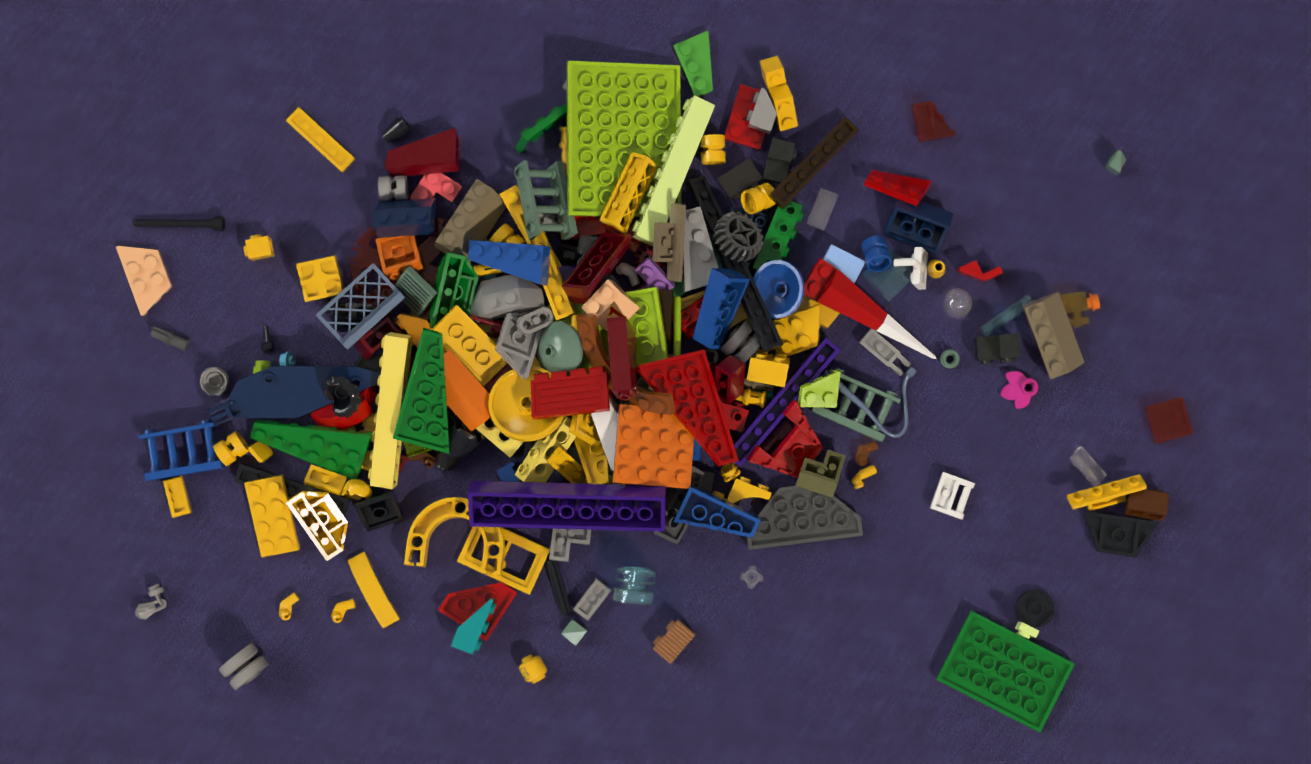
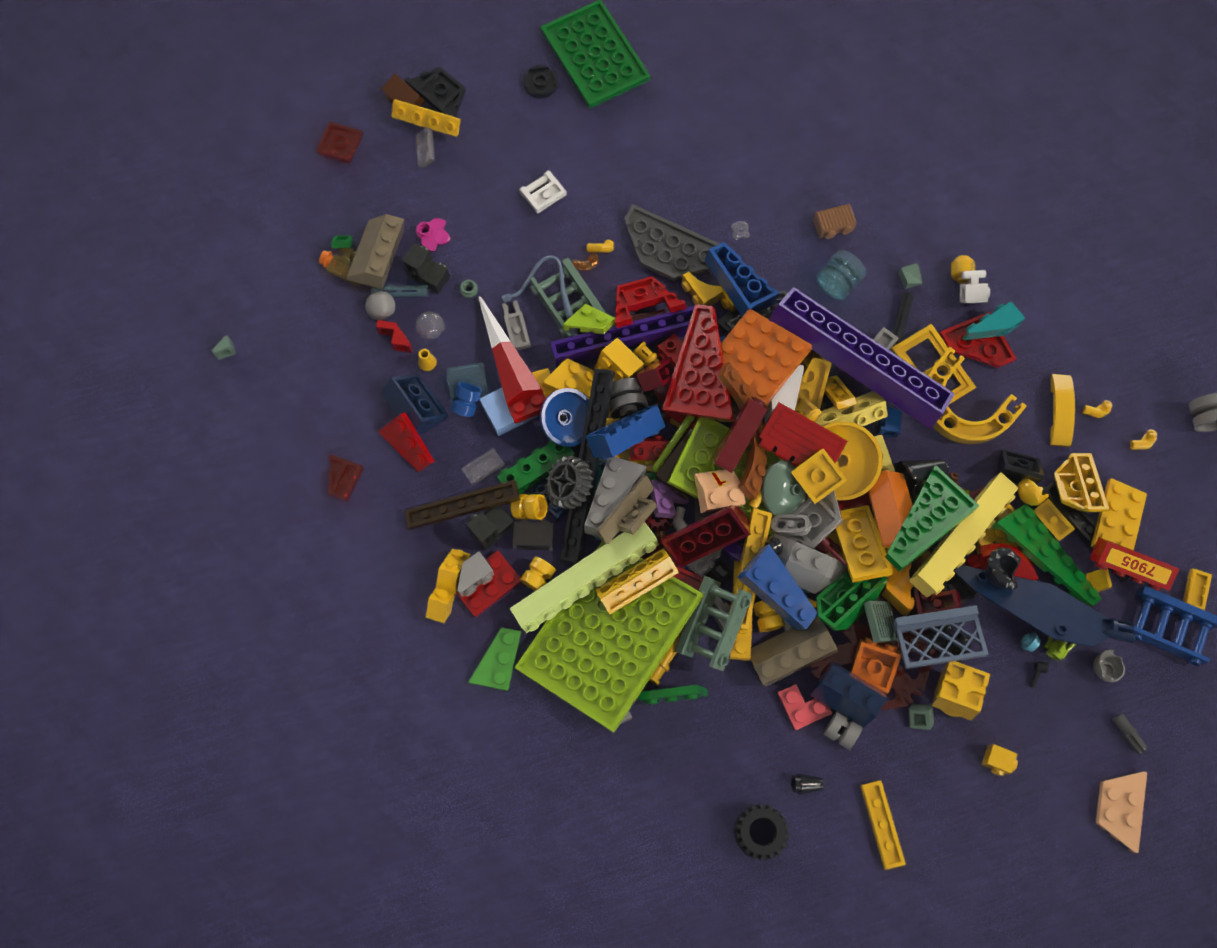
camera: 150 degrees left, 15 degrees down
black piece [133,216,225,232] -> none
yellow wheel [213,431,249,466] -> none
dark red slope [384,128,460,177] -> none
light grey plate [573,578,611,620] -> none
olive brick [796,450,846,498] -> none
white plate [894,247,928,290] -> none
yellowish green plate [1015,622,1039,639] -> none
none -> green tile [331,235,353,248]
none -> light grey hair [365,291,395,321]
none -> black tyre [734,804,789,860]
none -> black plate [765,536,783,555]
none -> yellow plate [791,448,847,504]
none -> sand green slope [909,704,934,730]
none -> white brick [960,270,990,303]
none -> brick [1089,537,1179,591]

